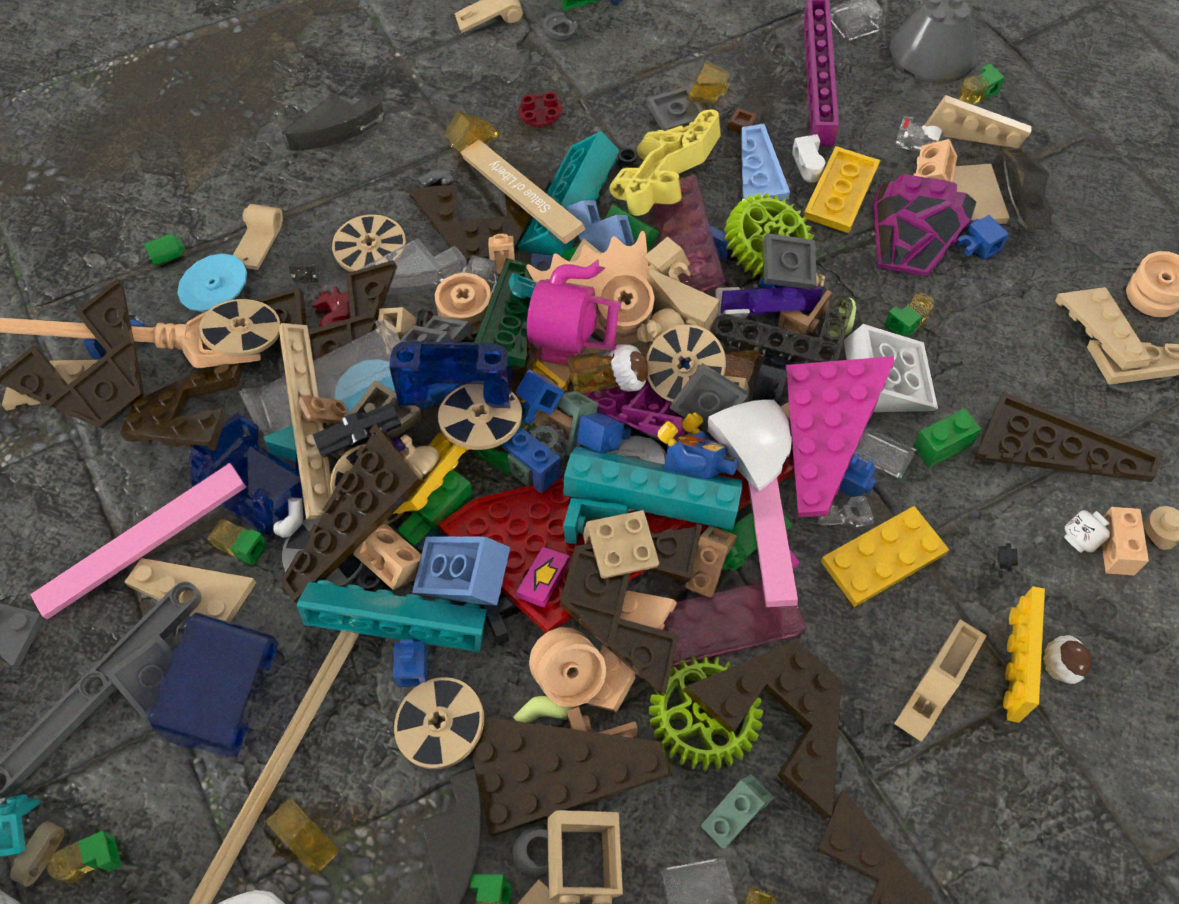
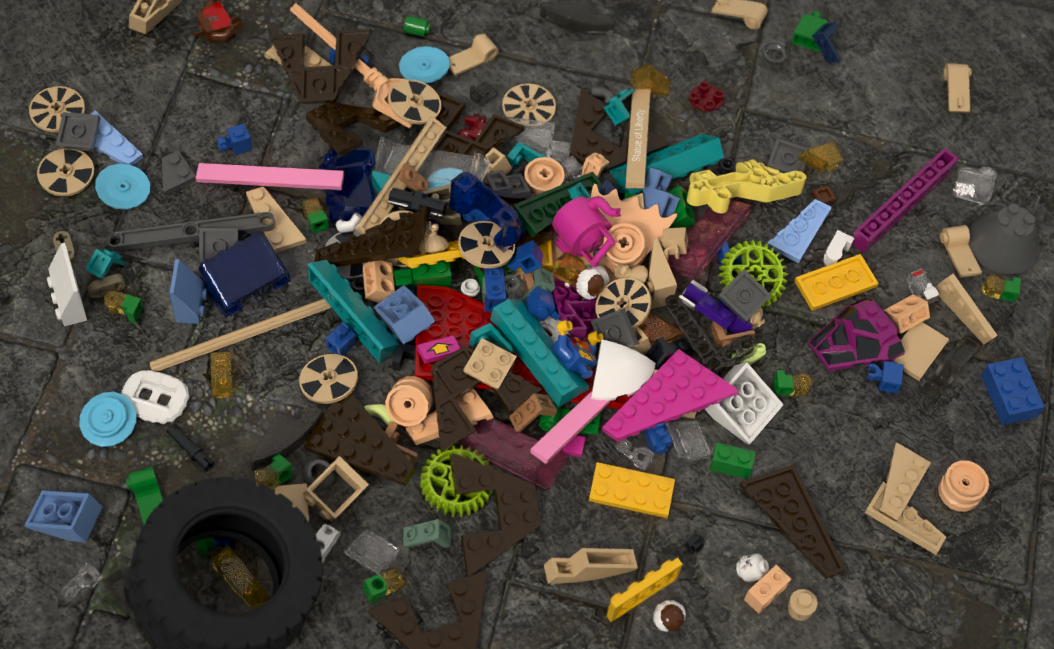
camera: 35 degrees right, 0 degrees up
none -> medium blue slope [170,259,207,324]
none -> blue brick [217,124,252,155]
none -> white plate [461,279,480,297]
none -> teal bracket [506,142,546,170]
none -> teal bracket [604,87,635,126]
none -> tan door [940,225,982,278]
none -> blue brick [981,357,1045,425]

